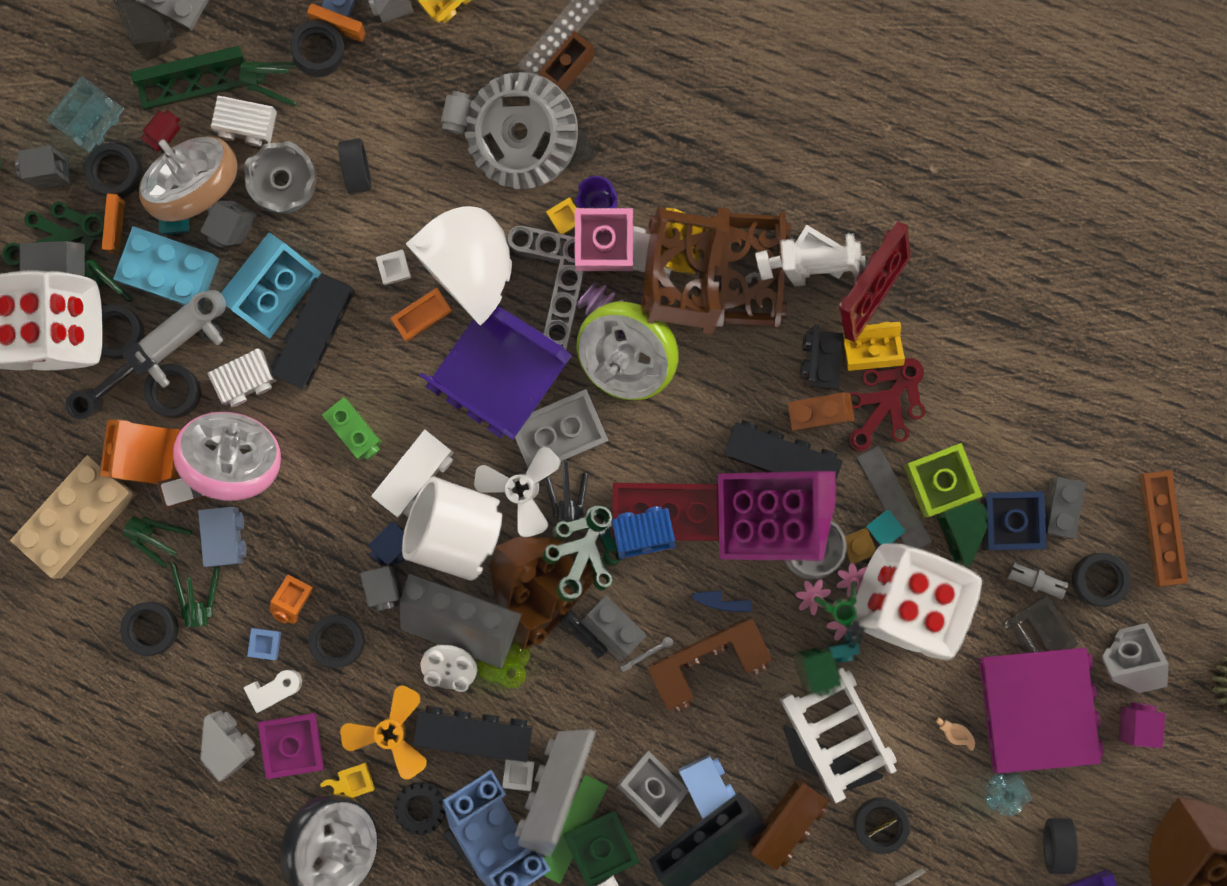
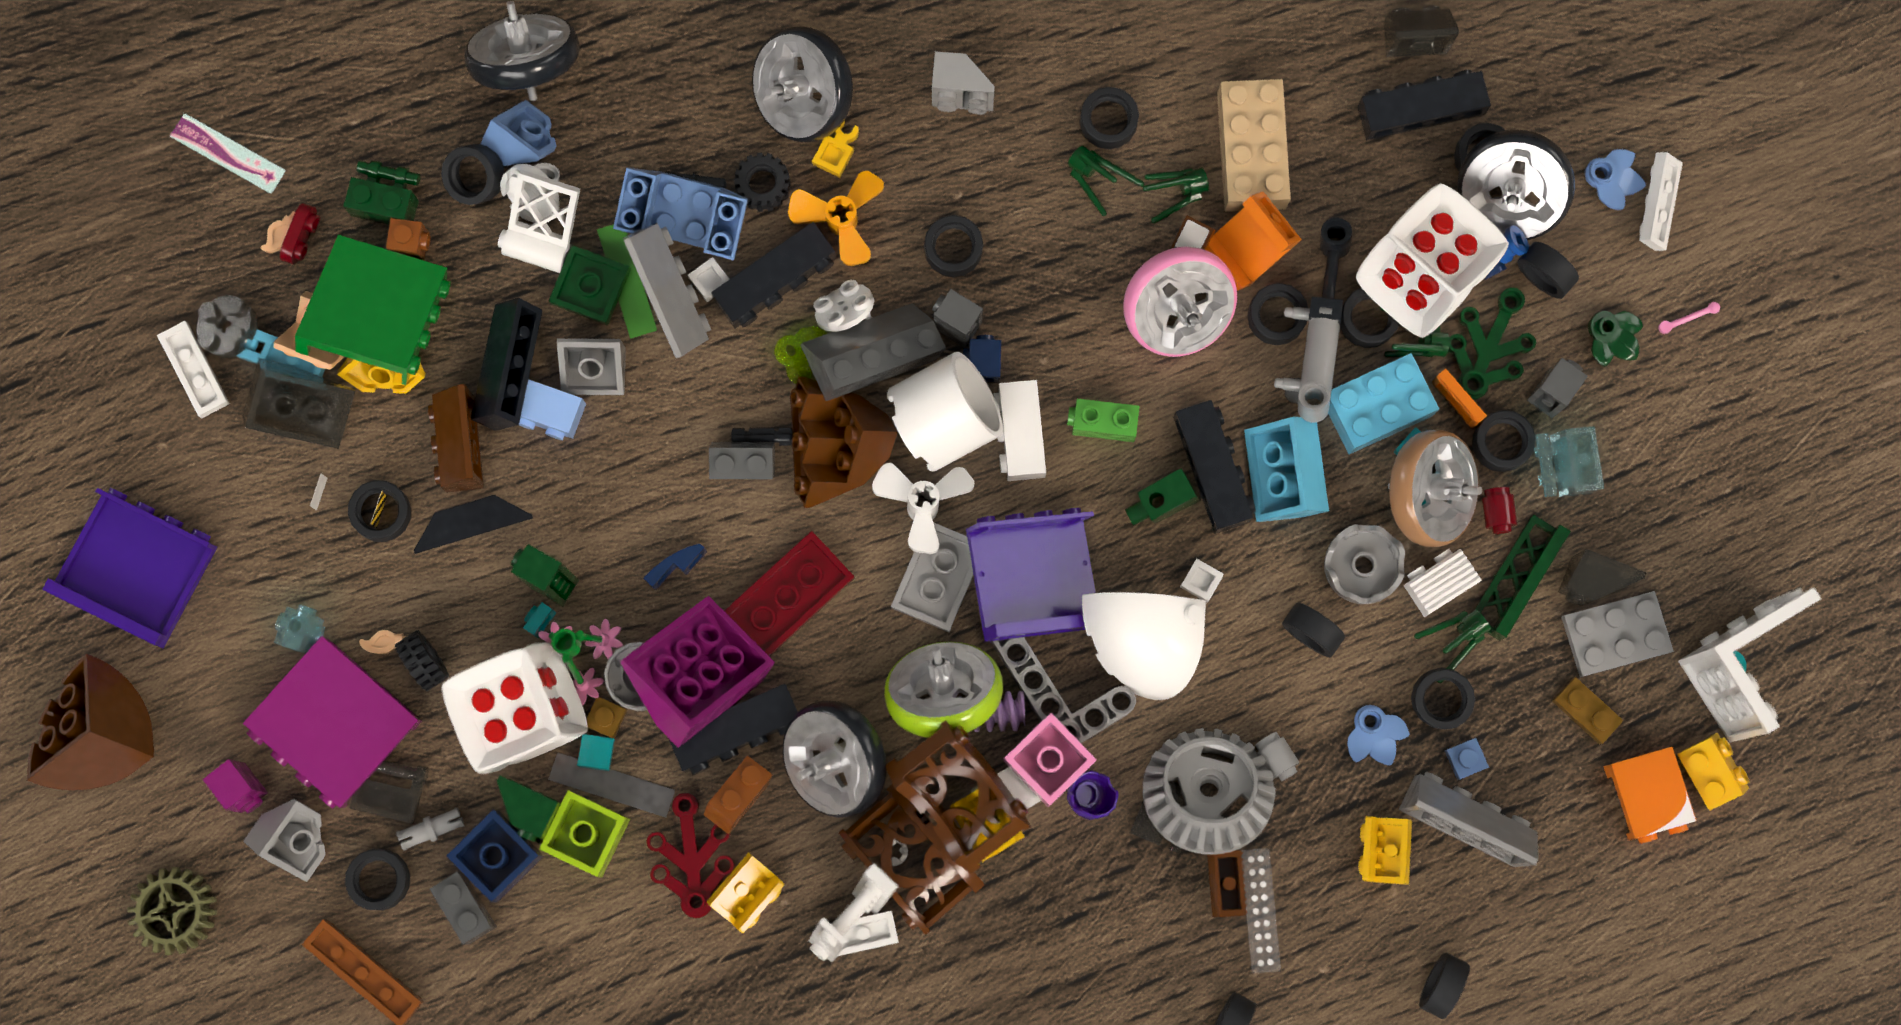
camera: 130 degrees right, 5 degrees down
dark grey brick [20,241,85,277] -> none
sand blue brick [198,507,247,567] -> none
dark grey brick [200,201,257,247] -> none
white brick [207,349,277,407] -> none
white leg [244,670,302,713] -> none
medium blue plate [247,628,281,660] -> none
magenta plate [258,713,324,779] -> none
orange bracket [270,575,313,625] -> none
orange tile [307,4,365,42] -> none
orange tile [391,288,453,342] -> none
plant [542,506,622,602] -> none
black plant [544,459,588,523] -> none
yellow plate [546,197,576,235] -> none
blue brick [612,507,676,559] -> none
light grey hinge [620,637,673,672] -> none
reddish brown plate [647,617,773,713] -> none
white tile [755,250,783,281] -> none
white fence [779,667,897,803] -> none
black bracket [799,324,843,390] -> none
dark red plate [839,221,911,343] -> none
black axle [844,621,864,648] -> none
black tyre [1043,818,1078,874] -> none
none -> black tyre [395,630,449,691]
none -> flat silver wheel [782,700,887,818]
none -> dark green torso [1125,468,1199,526]
none -> medium blue plate [1347,705,1410,765]

